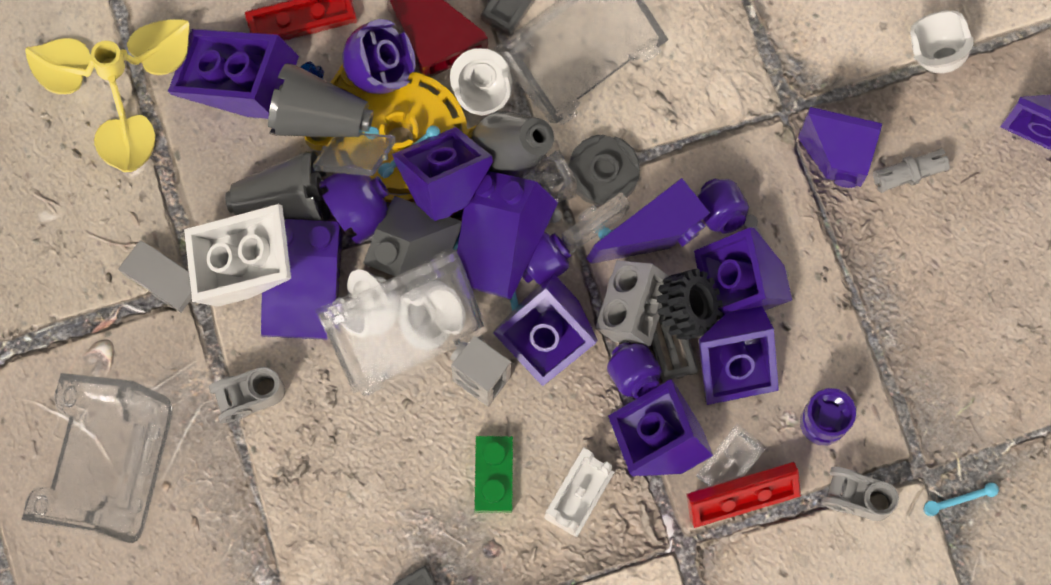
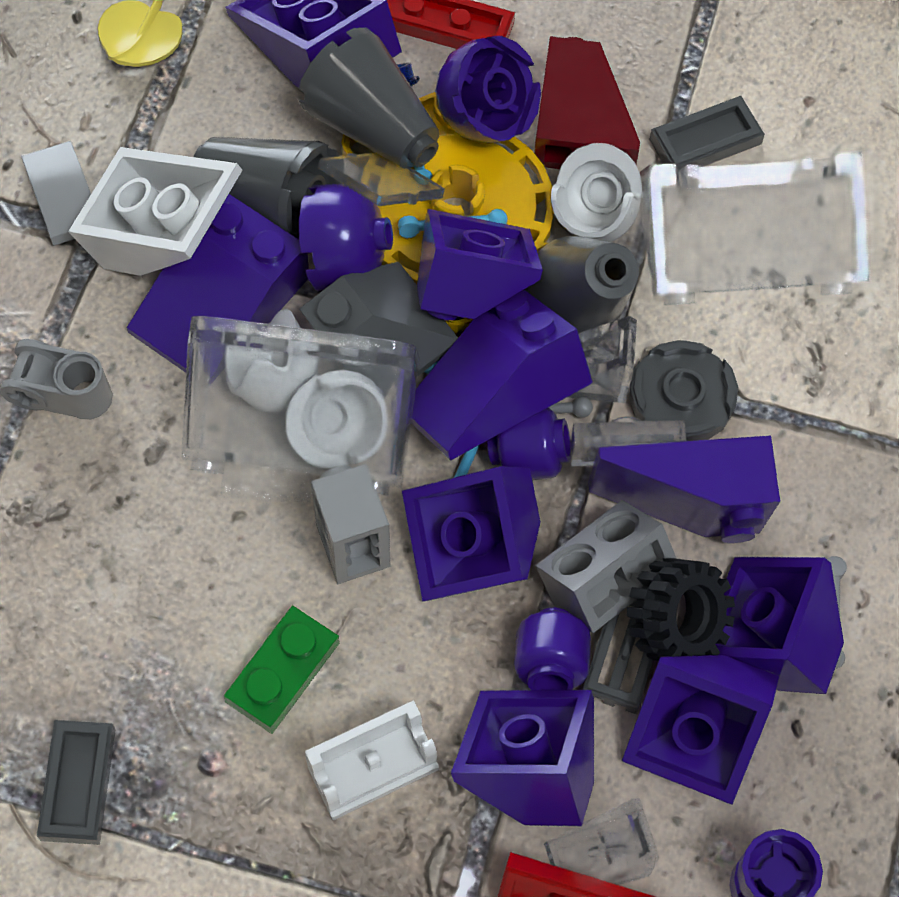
camera: 35 degrees right, 10 degrees down
dark purple head [697,178,749,234] -> none

